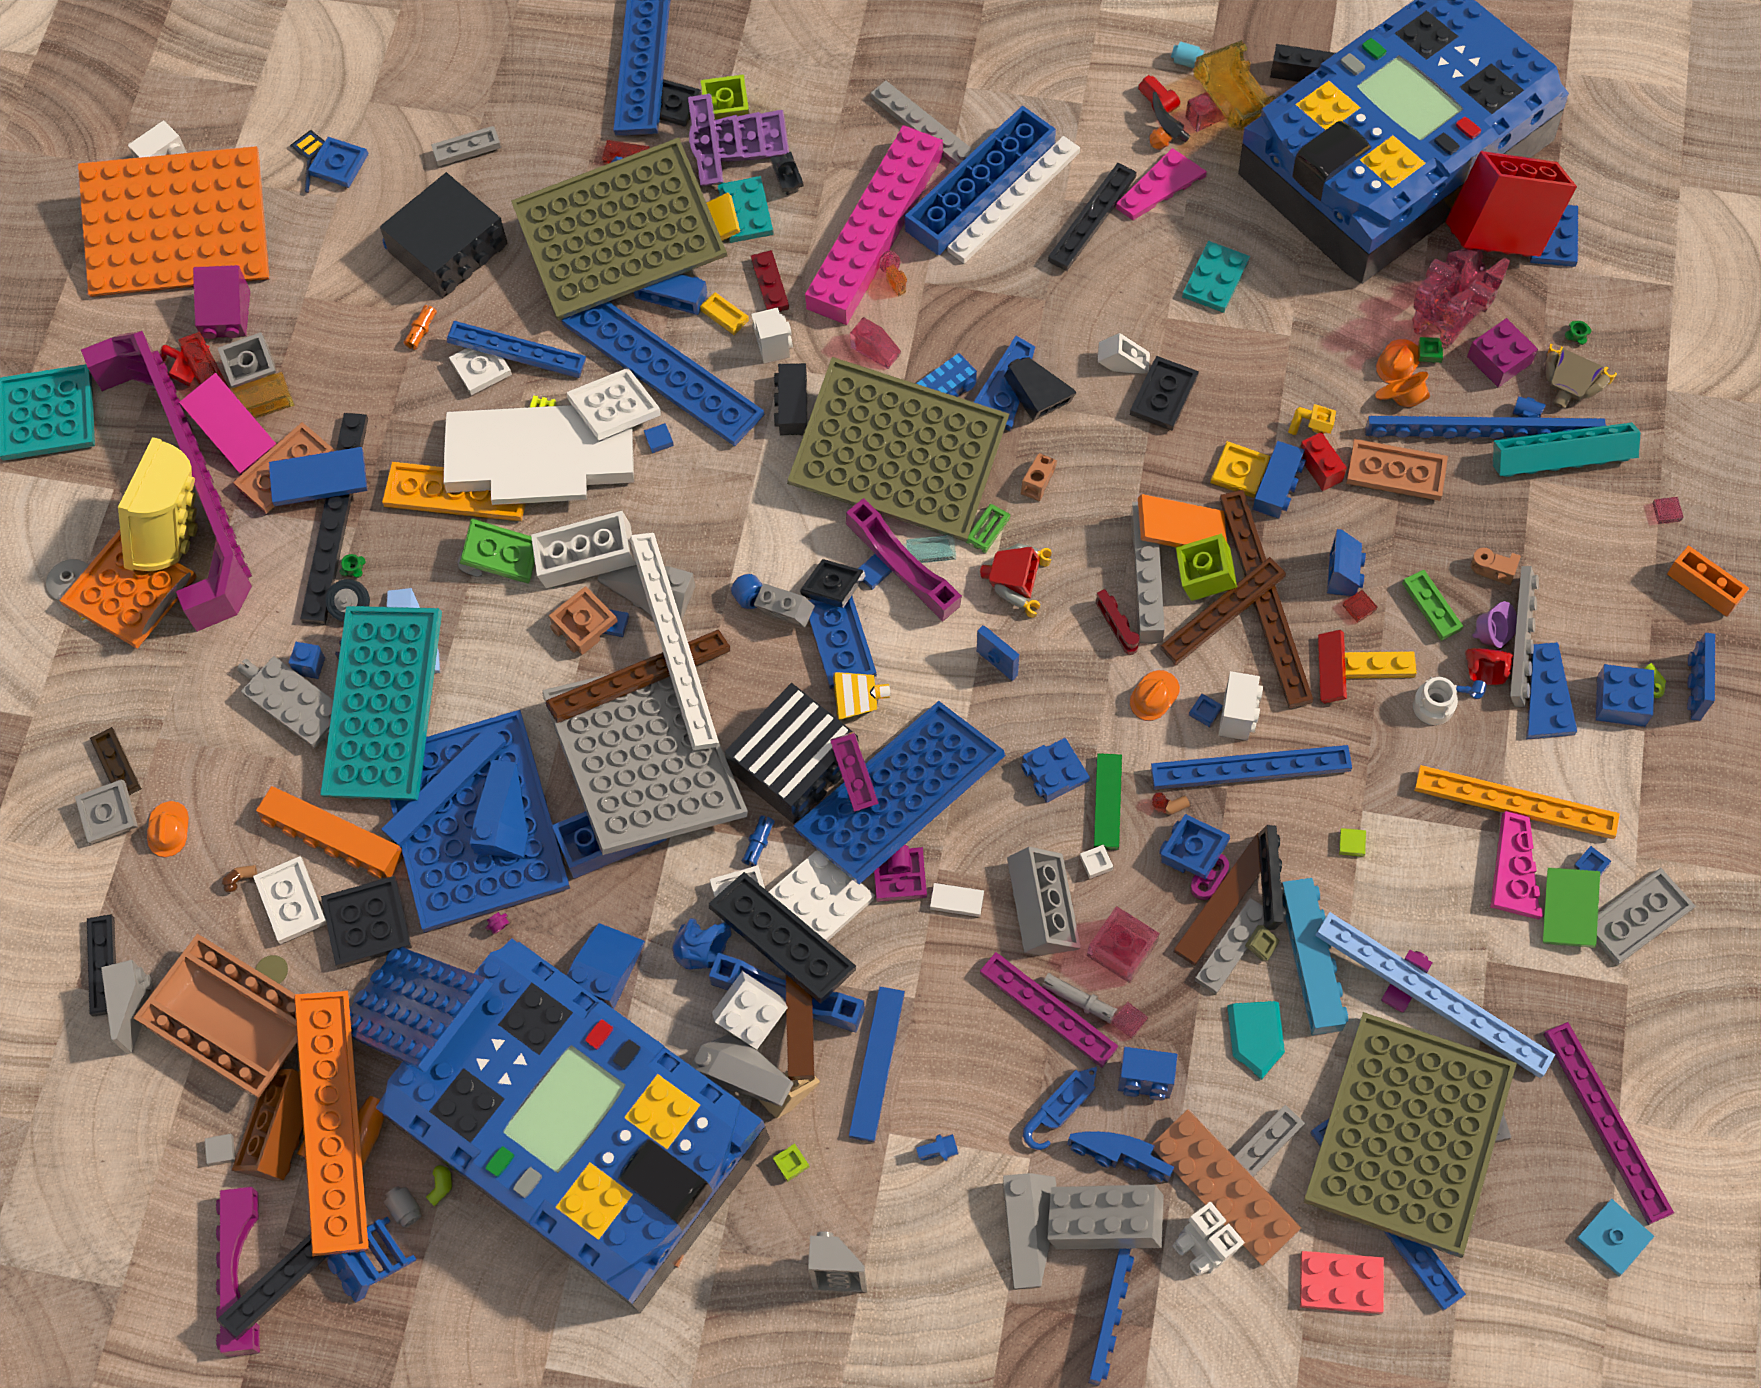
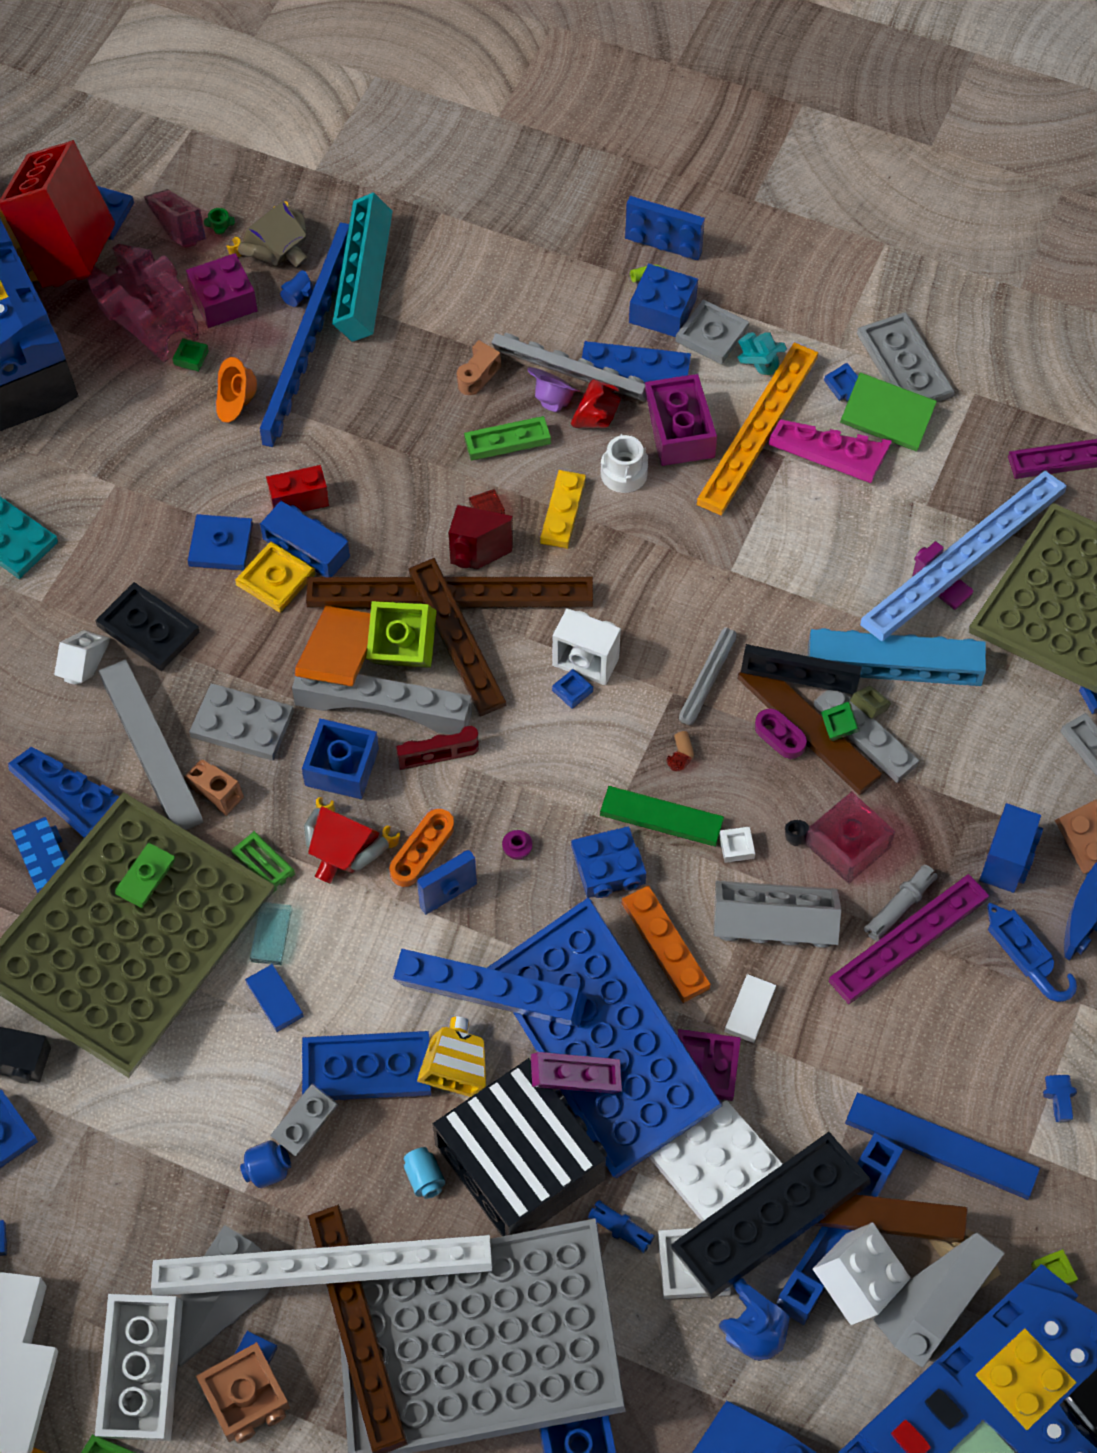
camera: 80 degrees left, 5 degrees down
black tile [800,559,865,608] -> none
magenta arch [846,498,962,622] -> none
black slope [1004,357,1076,421] -> none
clear pink tile [1112,1002,1148,1039] -> none
orange piece [1130,670,1180,721] -> none
blue plate [1151,745,1352,790] -> none
blue plate [1159,814,1230,880] -> none
teal tile [1227,1001,1285,1080] -> none
yellow plate [1288,404,1336,435] -> none
red tile [1318,629,1347,704] -> none
blue slope [1327,529,1366,597] -> none
lime tile [1339,828,1366,857] -> none
nougat plate [1346,439,1448,501] -> none
orange piece [1376,339,1420,384] -> none
blue hand [1454,680,1486,699] -> none
clear pink tile [1652,497,1684,524] -> none
orange brick [1667,545,1749,617] -> none
none -> light grey beam [98,659,203,830]
none -> bright green plate [115,842,175,908]
none -> clear pink slope [144,189,206,247]
none -> blue plate [188,514,253,571]
none -> light grey plate [189,683,294,761]
none -> blue brick [302,718,379,799]
none -> orange plate [389,809,454,887]
none -> blue brick [393,948,587,1028]
none -> medium azure brick [404,1147,445,1199]
none -> dark red slope [448,505,513,569]
none -> magenta plate [502,830,532,860]
none -> orange plate [622,885,711,1003]
none -> magenta slope [644,374,717,466]
none -> light grey plate [675,299,749,364]
none -> light grey axle [679,628,737,726]
none -> teal hips [737,332,787,375]
none -> black hinge [785,820,809,846]
none -> green plate [821,702,860,741]

